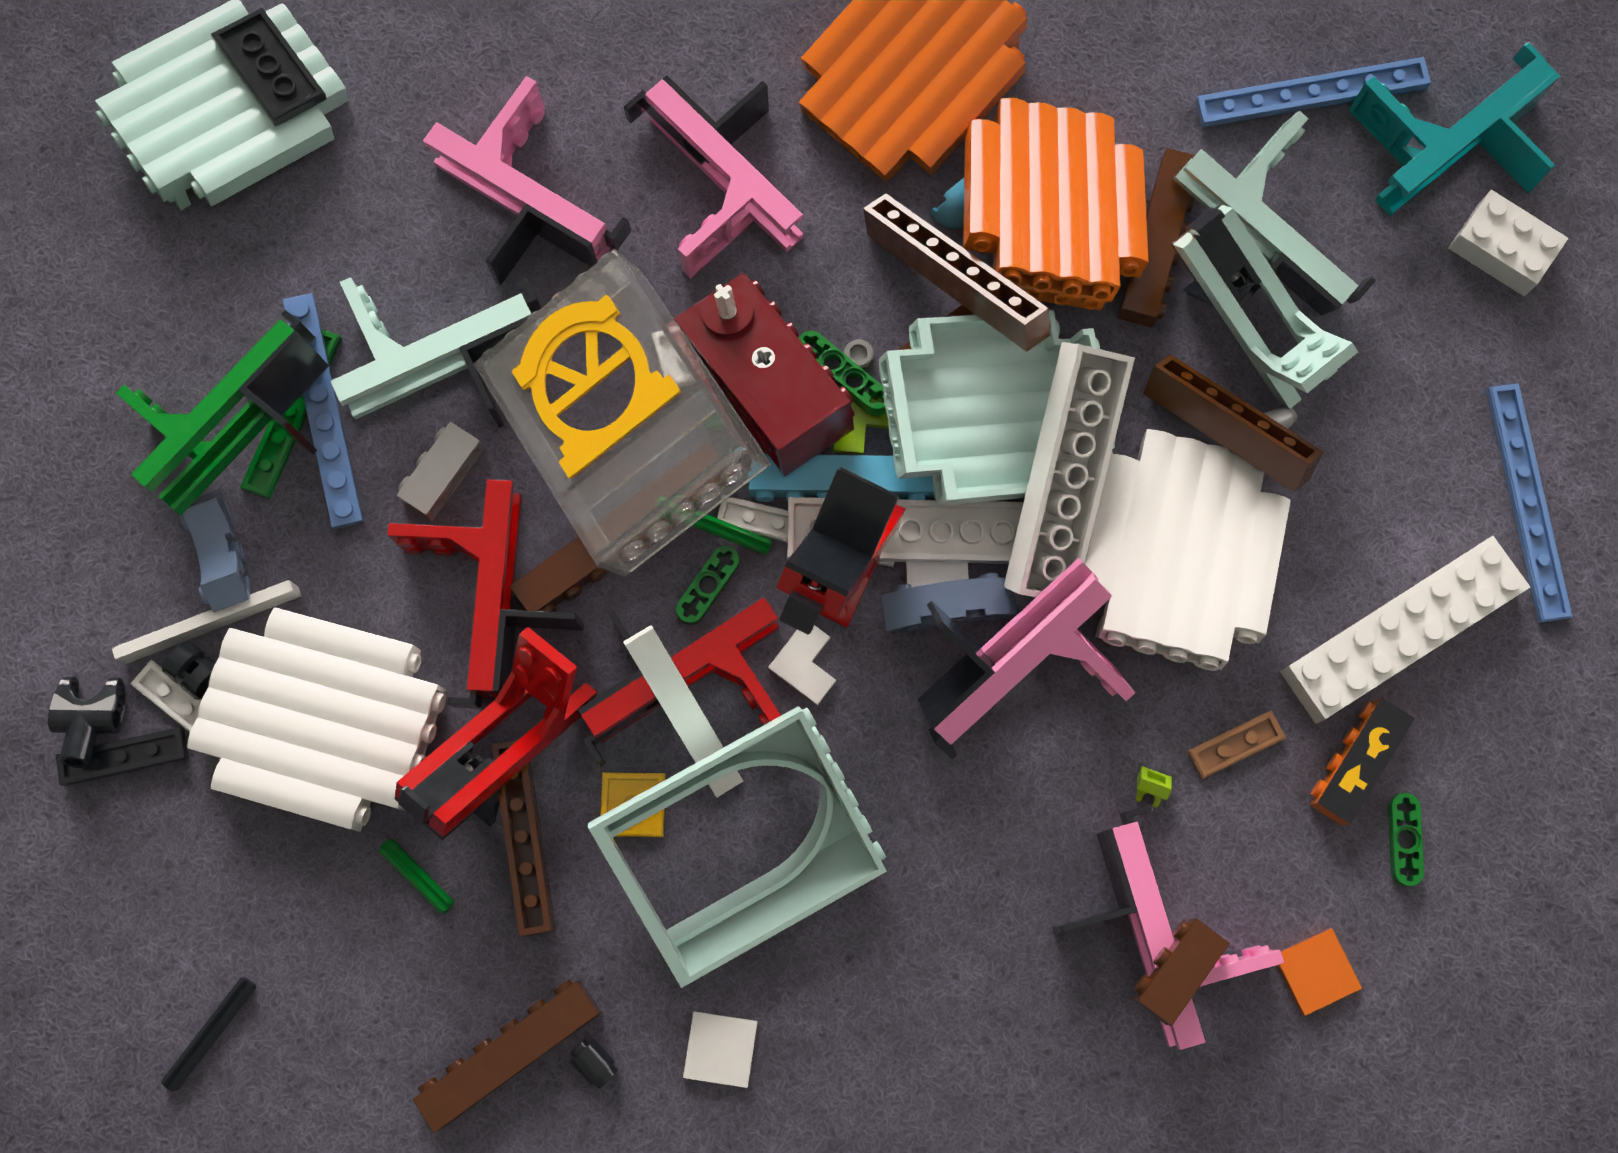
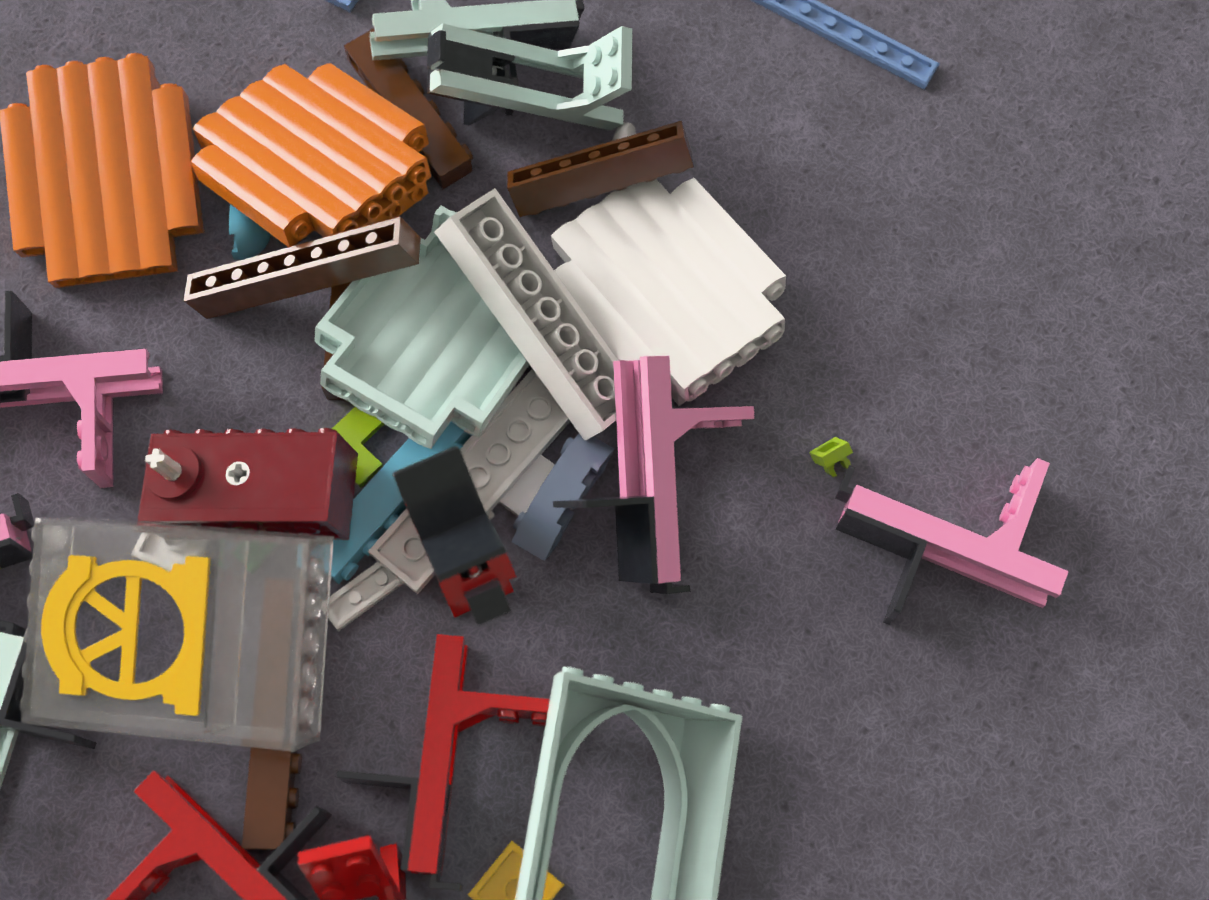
camera: 55 degrees left, 5 degrees down
light grey brick [397,422,485,522] -> none
white tile [623,625,743,798] -> none
green axle [655,497,772,555] -> none
green beam [676,546,740,625] -> none
white tile [768,625,836,706] -> none
green beam [799,331,886,416] -> none
light grey tile [844,339,873,370] -> none
reddish brown brick [1133,918,1230,1026] -> none
medium nougat tile [1187,710,1286,780] -> none
orange tile [1277,928,1362,1016] -> none
white brick [1280,536,1530,724] -> none
black brick [1310,697,1415,826] -> none
green beam [1388,793,1424,887] -> none

